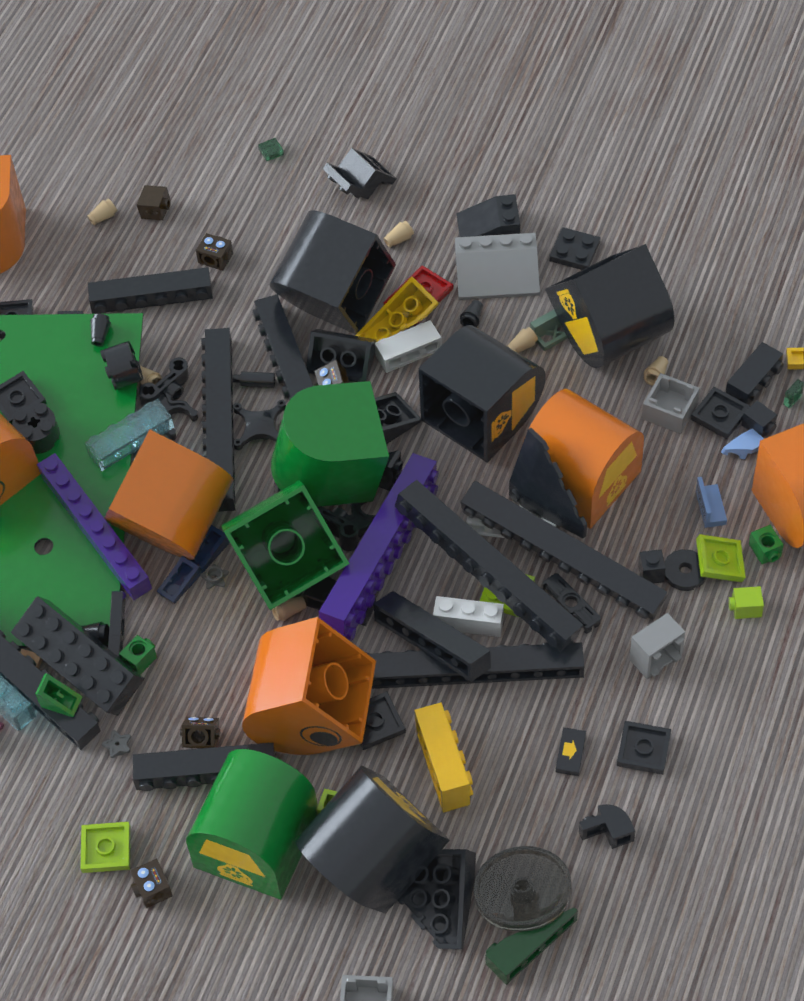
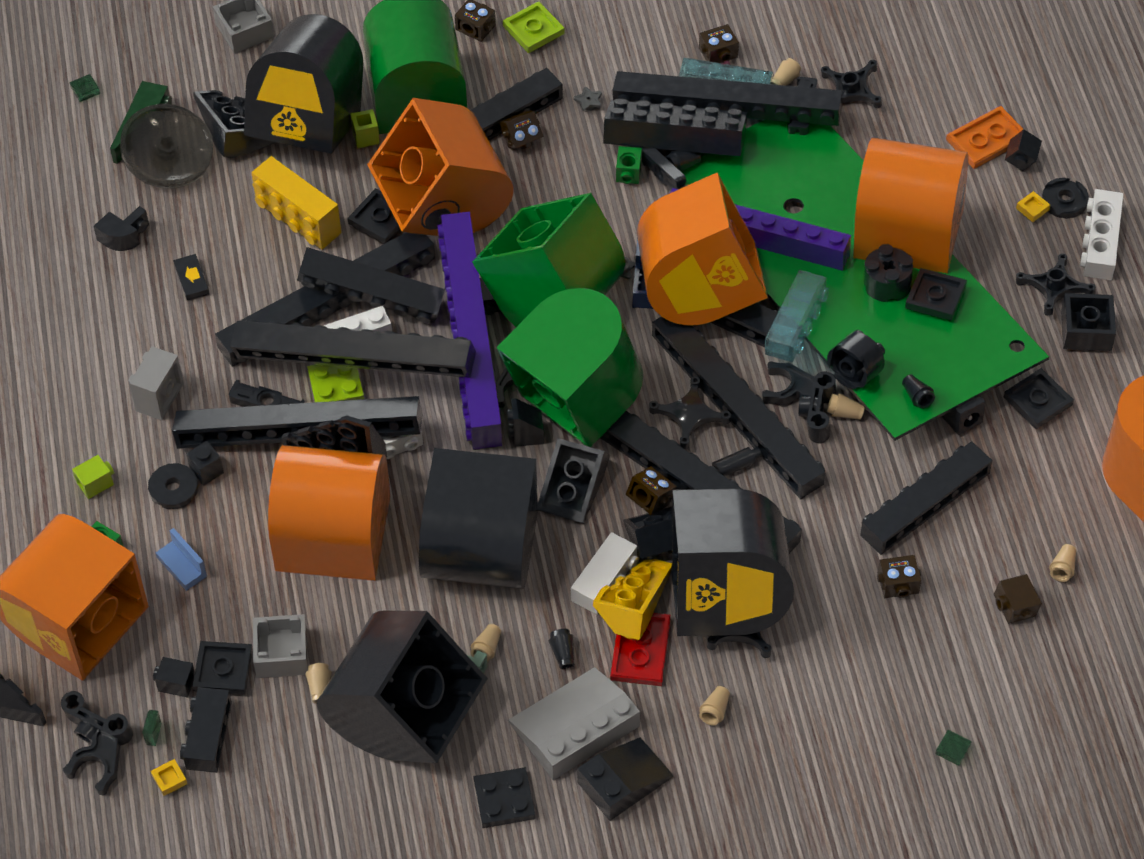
camera: 145 degrees right, 0 degrees up
green slope [35,673,83,717] -> none
black bracket [323,148,397,199] -> none
black plate [617,721,671,775] -> none
lime plate [696,534,746,582] -> none
light blue slope [721,428,764,460] -> none

